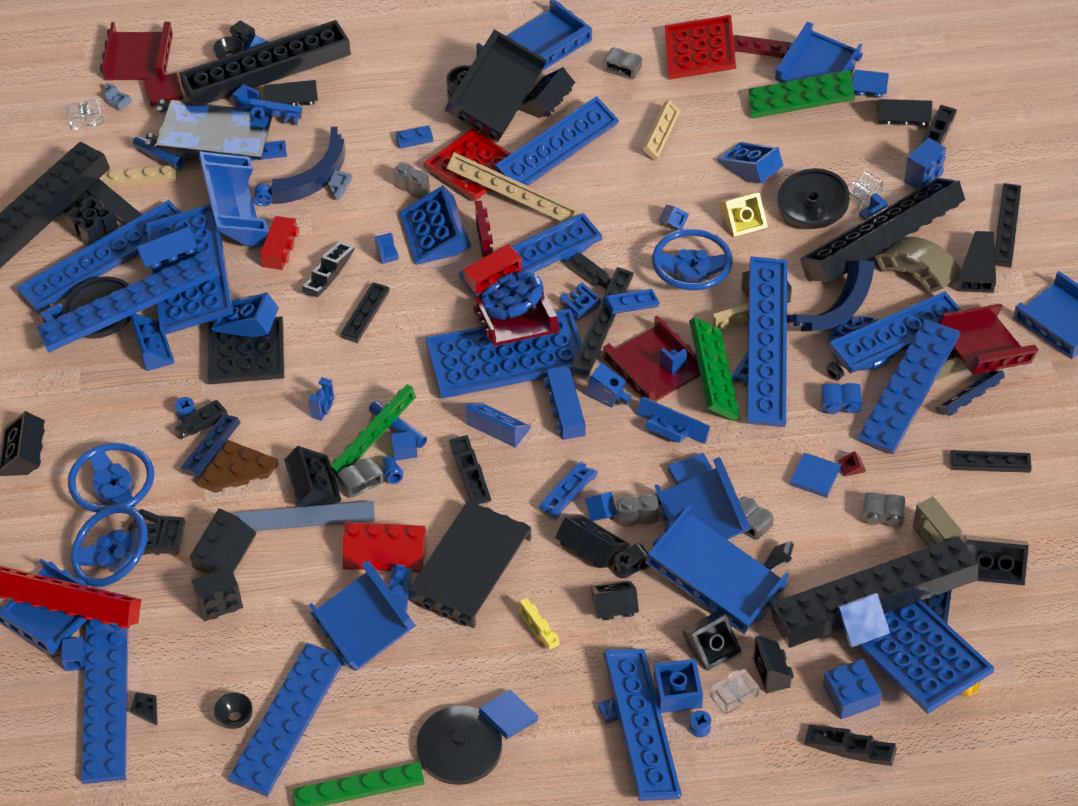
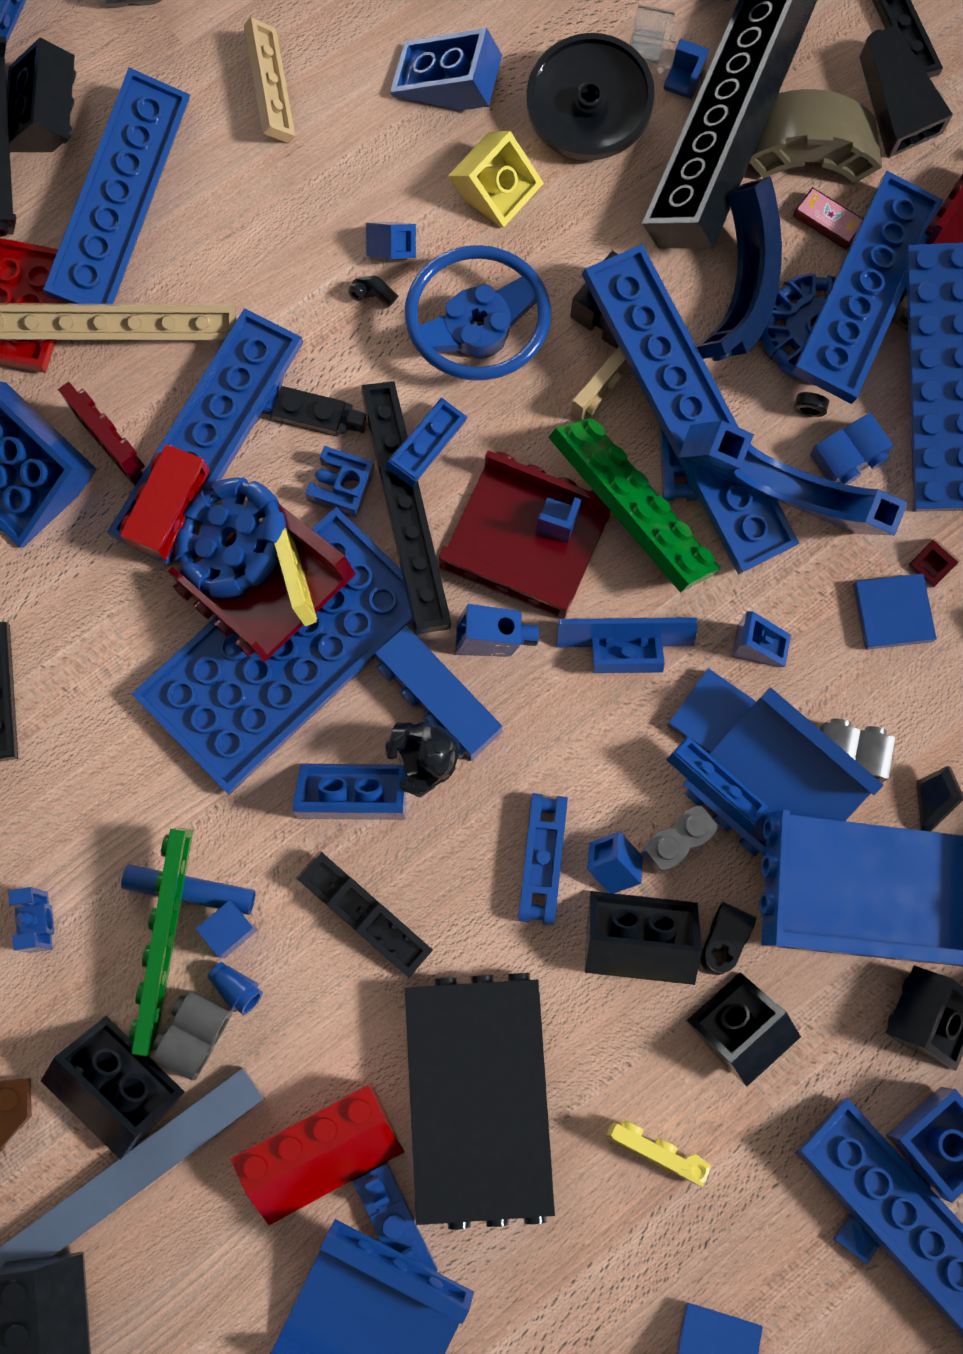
camera: 35 degrees left, 25 degrees up
none -> light yellow tile [274,528,317,626]
none -> black arm [348,275,399,308]
none -> black helmet [385,722,460,798]
none -> blue tile [666,736,769,833]
none -> blue arch [678,420,908,536]
none -> blue slope [732,611,791,667]
none -> tile [793,187,863,250]

